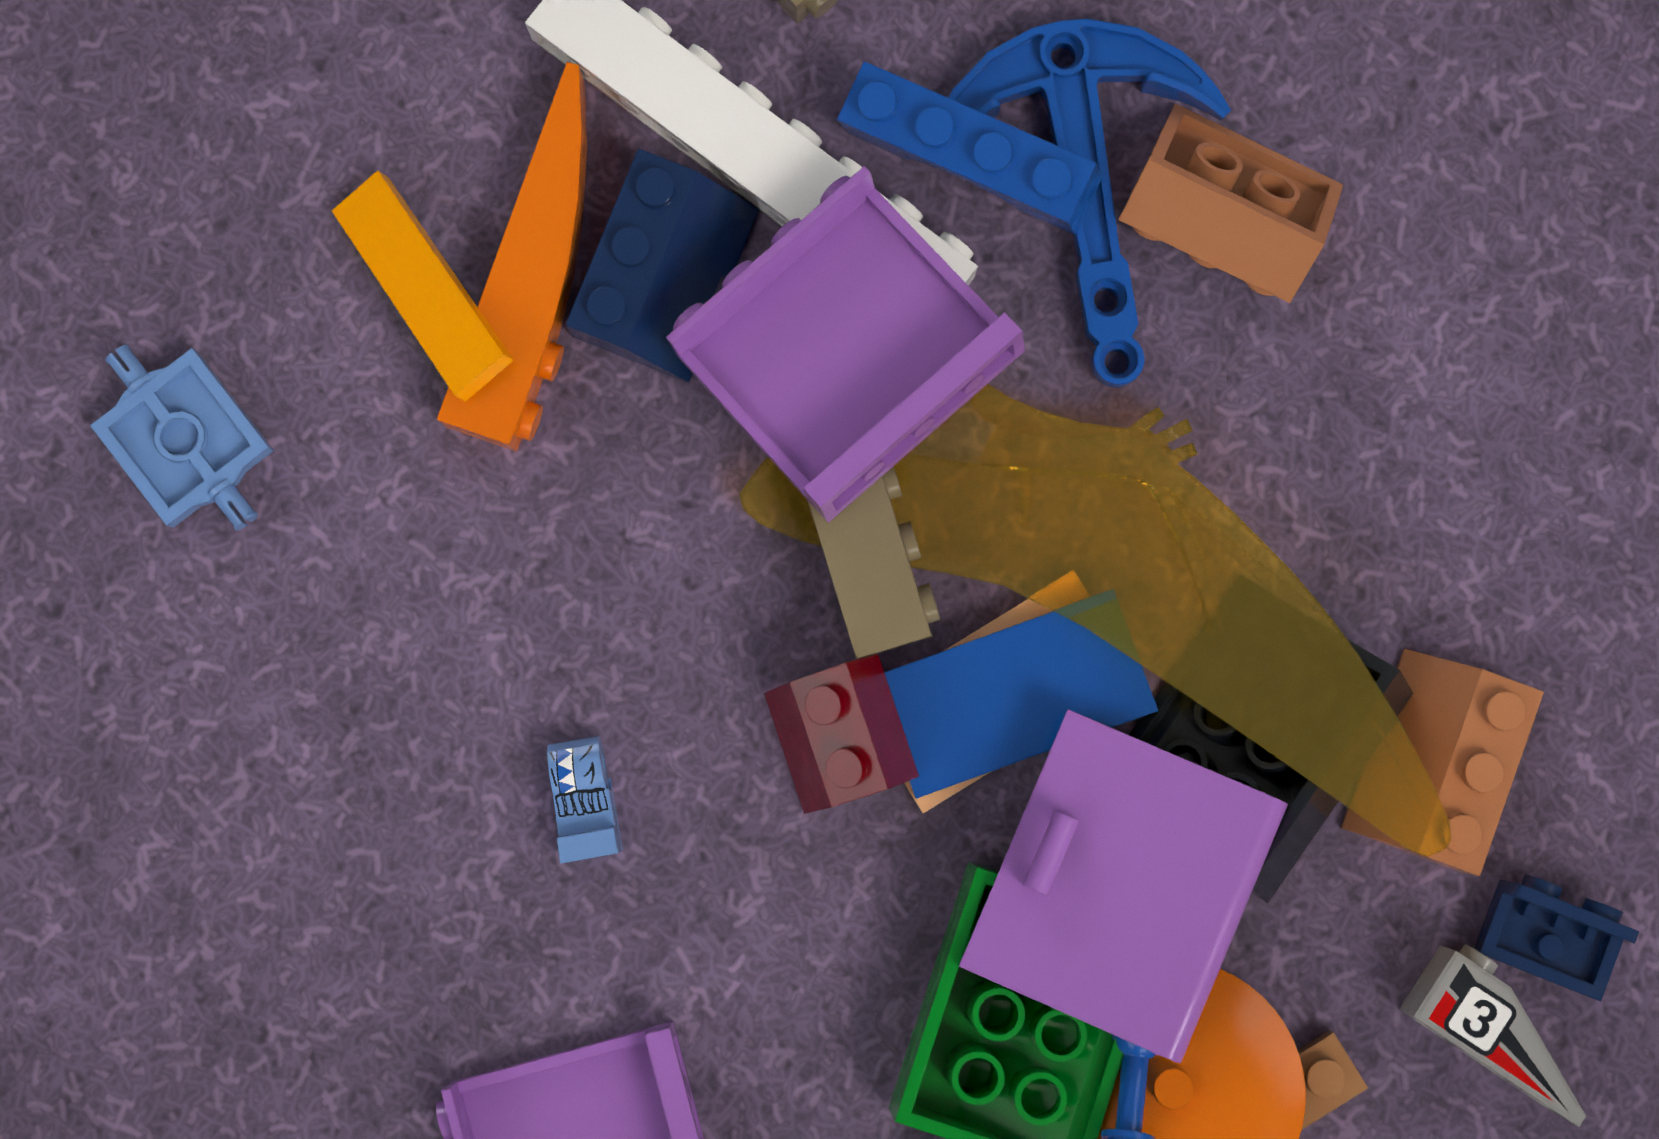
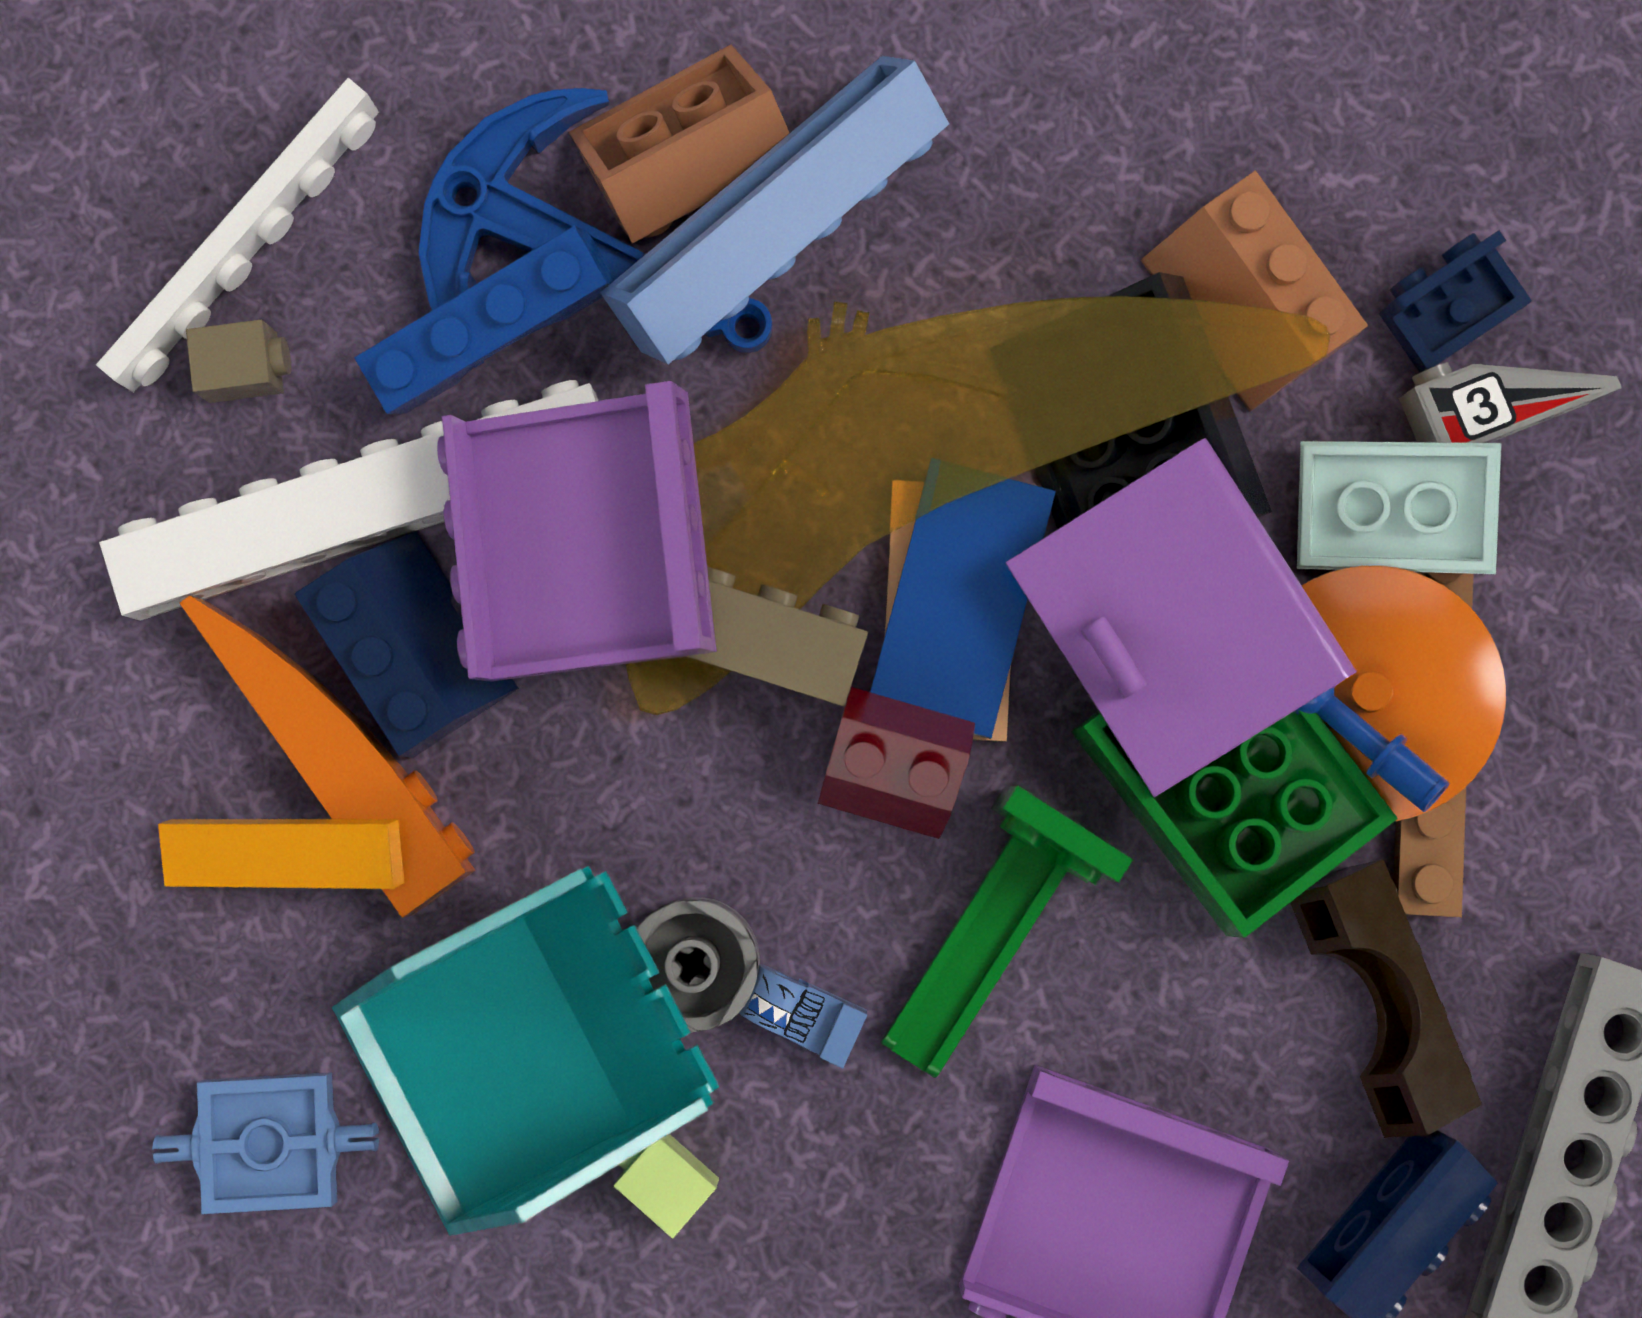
camera: 50 degrees left, 0 degrees up
none -> teal windscreen [332,866,720,1236]
none -> medium blue brick [600,56,949,365]
none -> yellowish green brick [614,1134,719,1239]
none -> light grey brick [637,897,760,1032]
none -> green bracket [880,785,1133,1078]
none -> light aqua tile [1297,441,1501,574]

